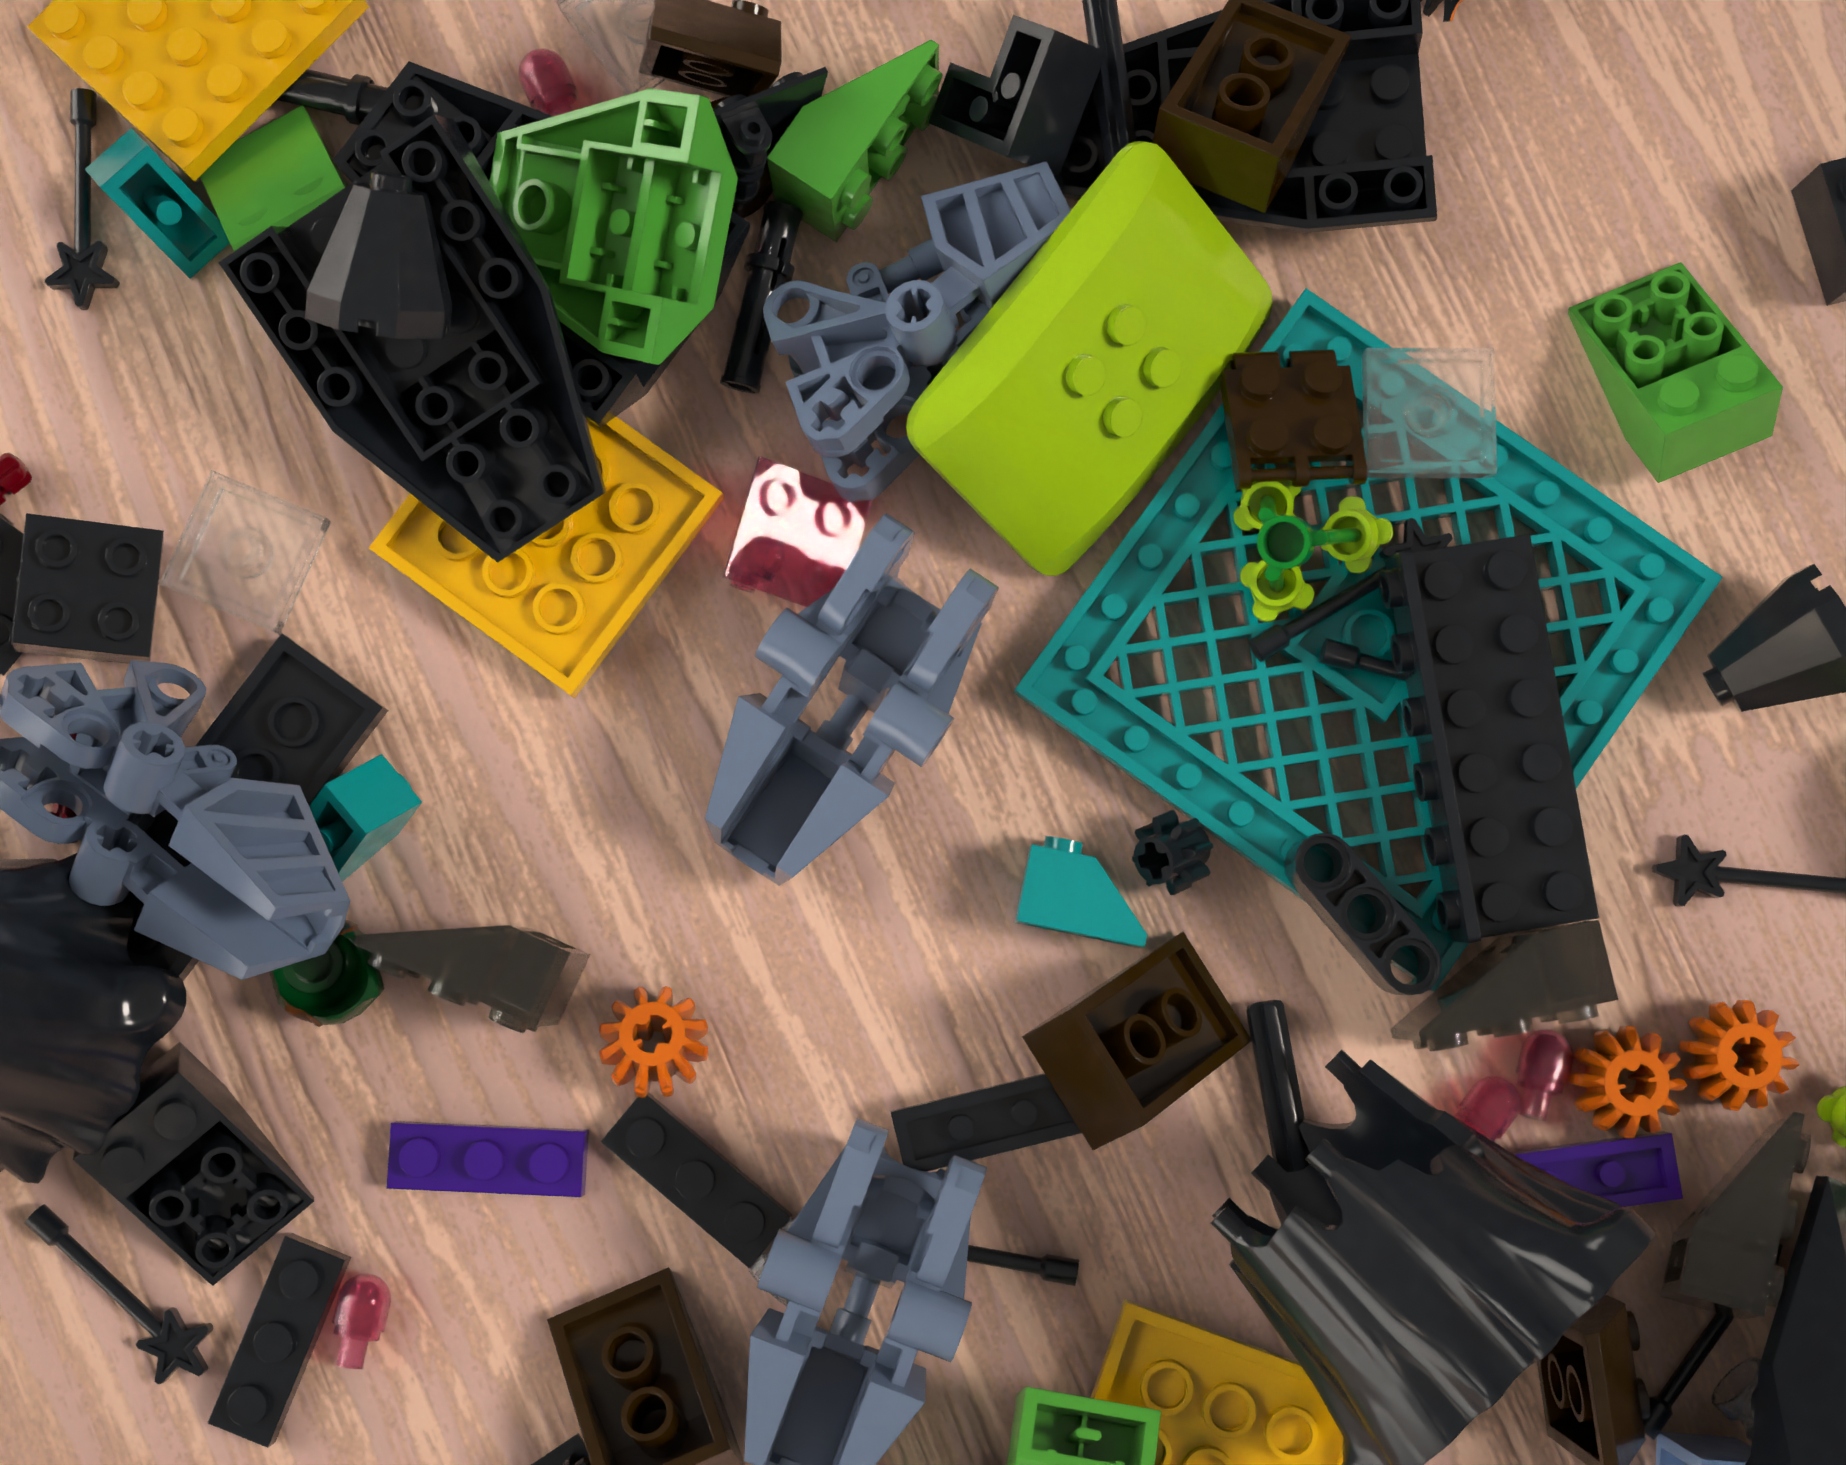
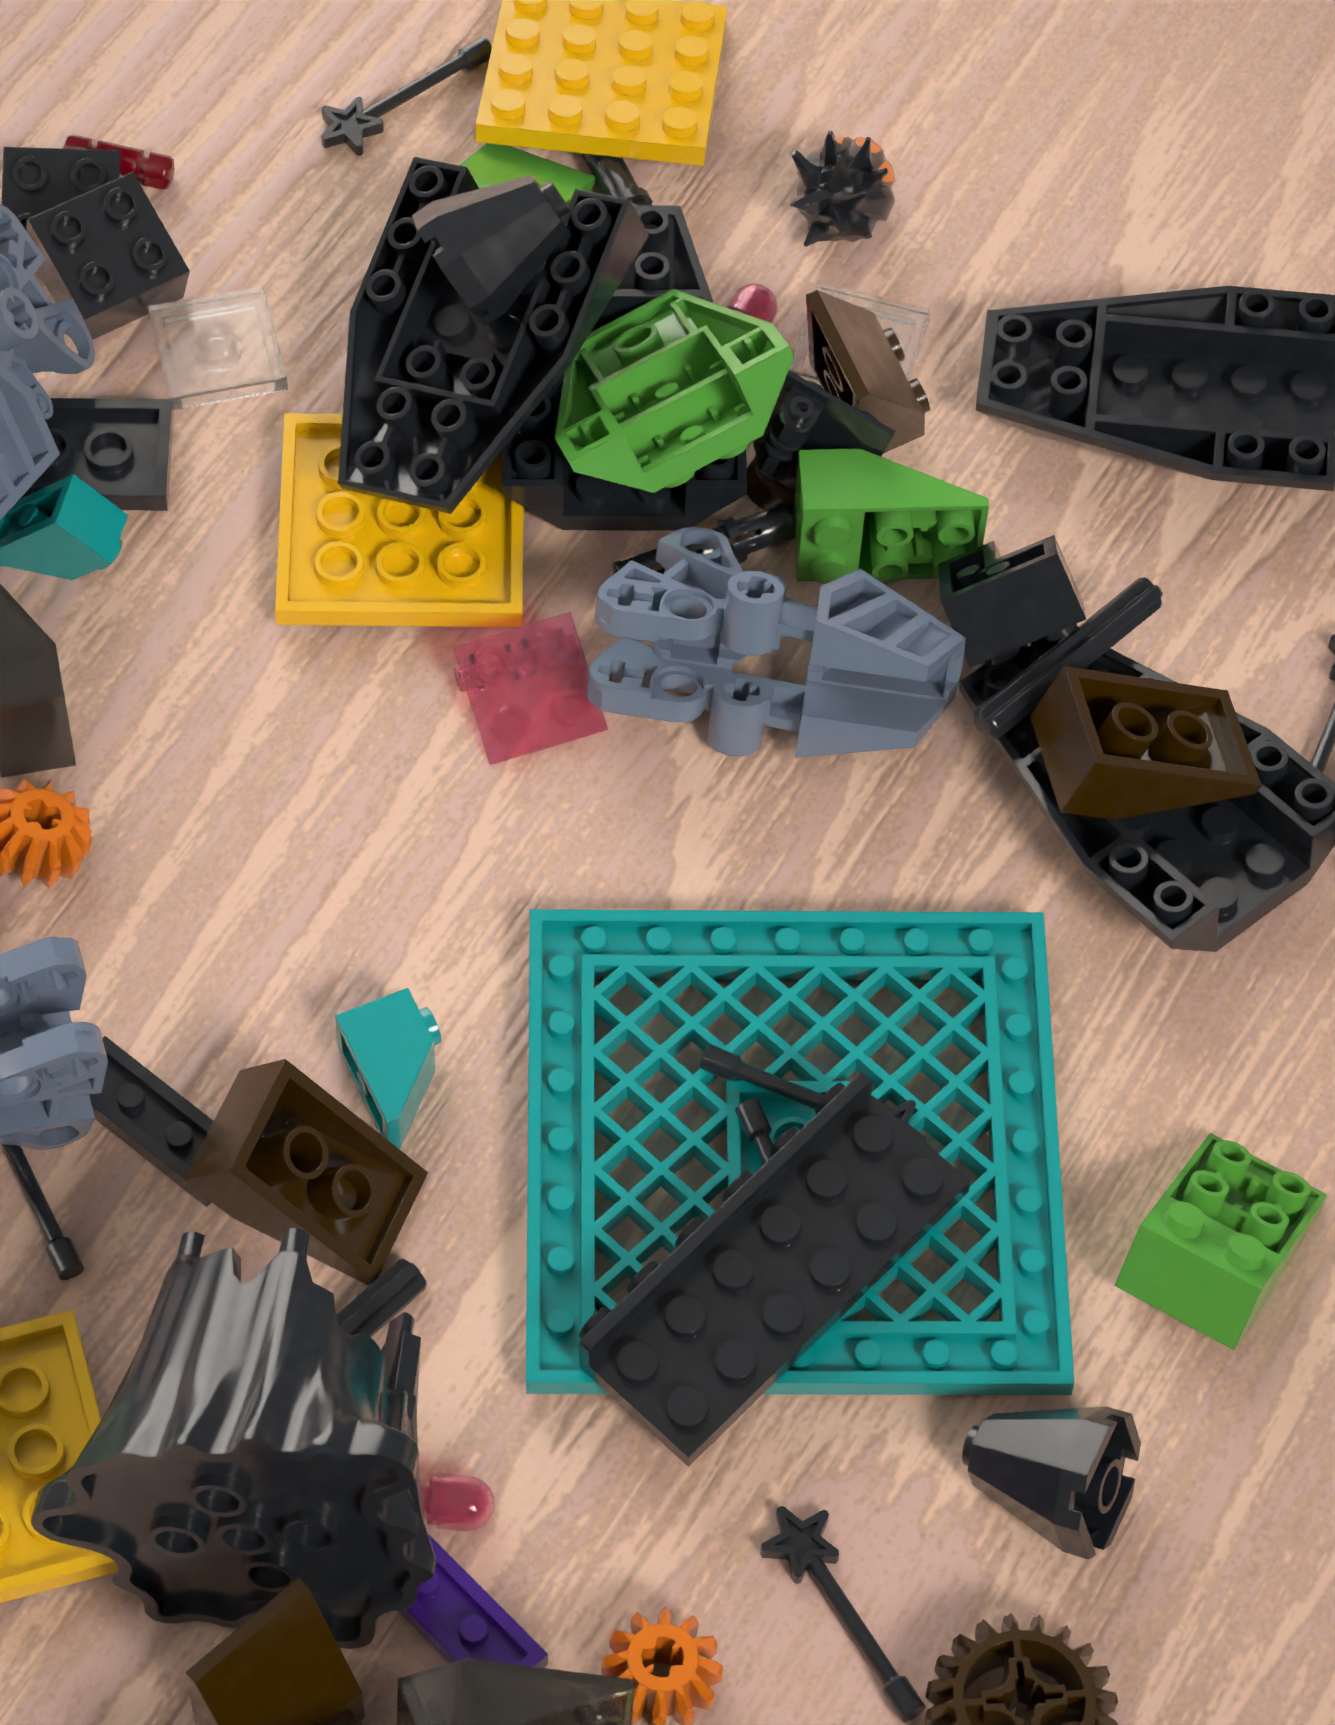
camera: 50 degrees right, 25 degrees down
teal slope [85,128,230,279] -> none
sand blue piece [705,513,999,886] -> none
lime wedge [906,141,1273,576] -> none
black gear [1132,810,1214,895] -> none
dark brown plate [1220,349,1367,489] -> none
lime plant [1233,468,1393,622] -> none
black beam [1284,833,1442,995] -> none
clear plate [1362,348,1497,478] -> none
clear smoke slope [1391,920,1618,1051] -> none
clear pink cylinder [1515,1029,1574,1121] -> none
orange gear [1568,1026,1688,1138] -> none

